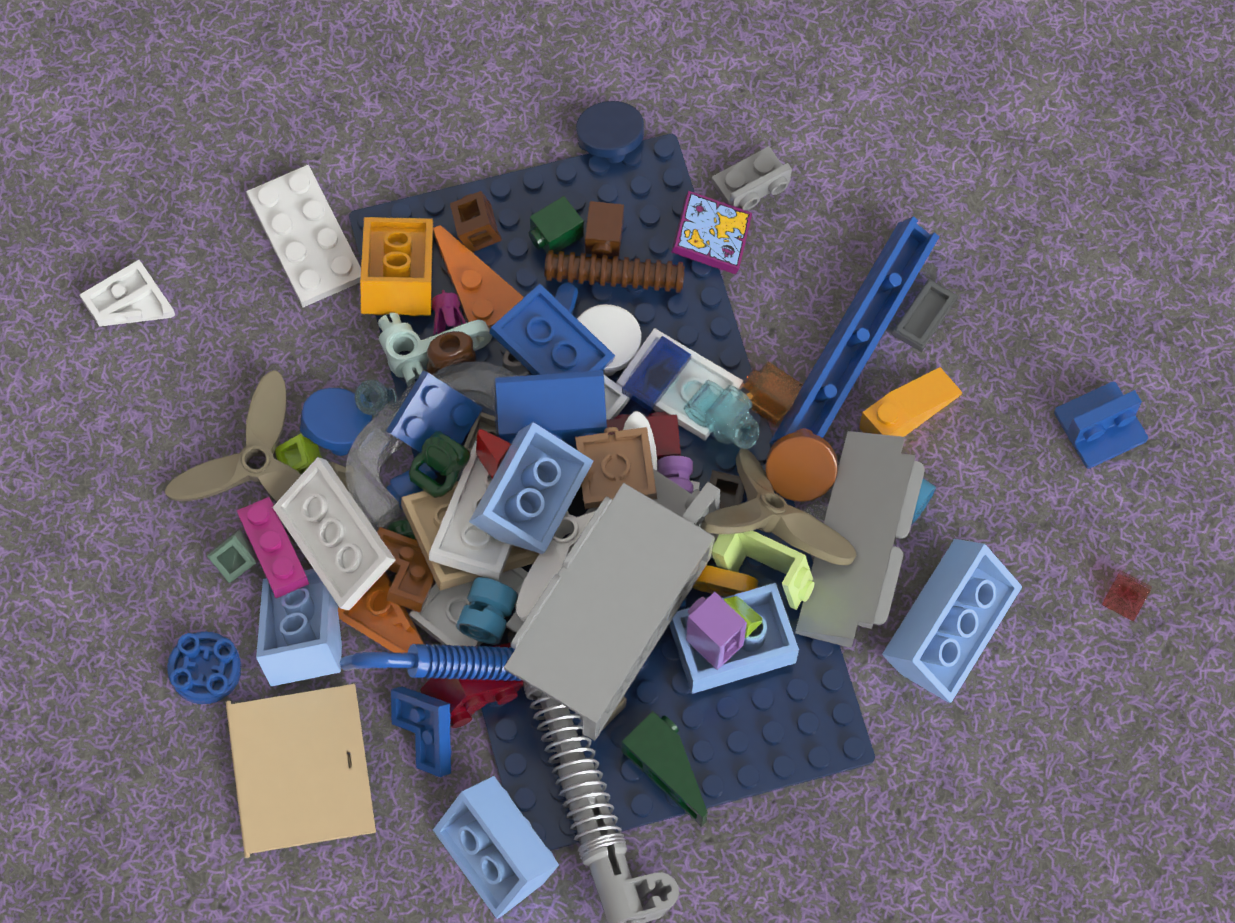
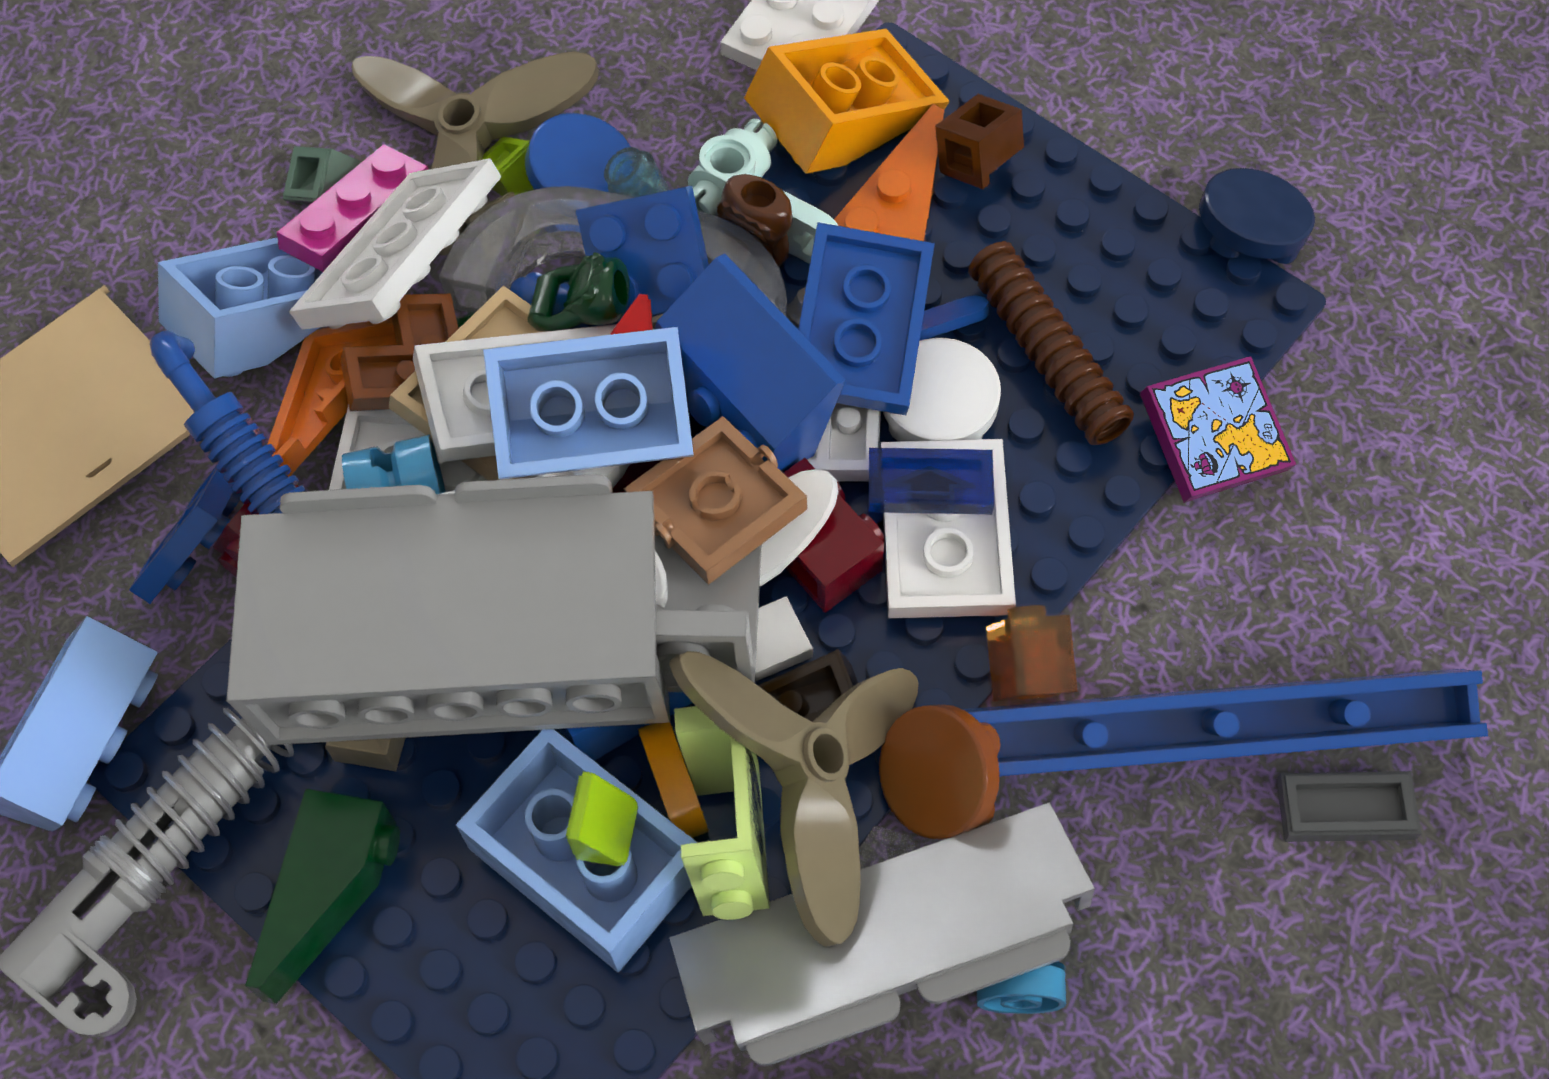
camera: 60 degrees right, 5 degrees down
blue tile [167,631,242,704] -> none
magenta piece [431,290,466,335] -> none
dark green brick [528,196,584,254] -> none
reddish brown brick [585,201,624,258] -> none
medium lavender wheel [657,455,693,494] -> none
clear light blue piece [683,380,760,449] -> none
medium lavender brick [686,592,747,670] -> none
light grey bracket [711,146,792,211] -> none
light orange slope [859,367,963,437] -> none

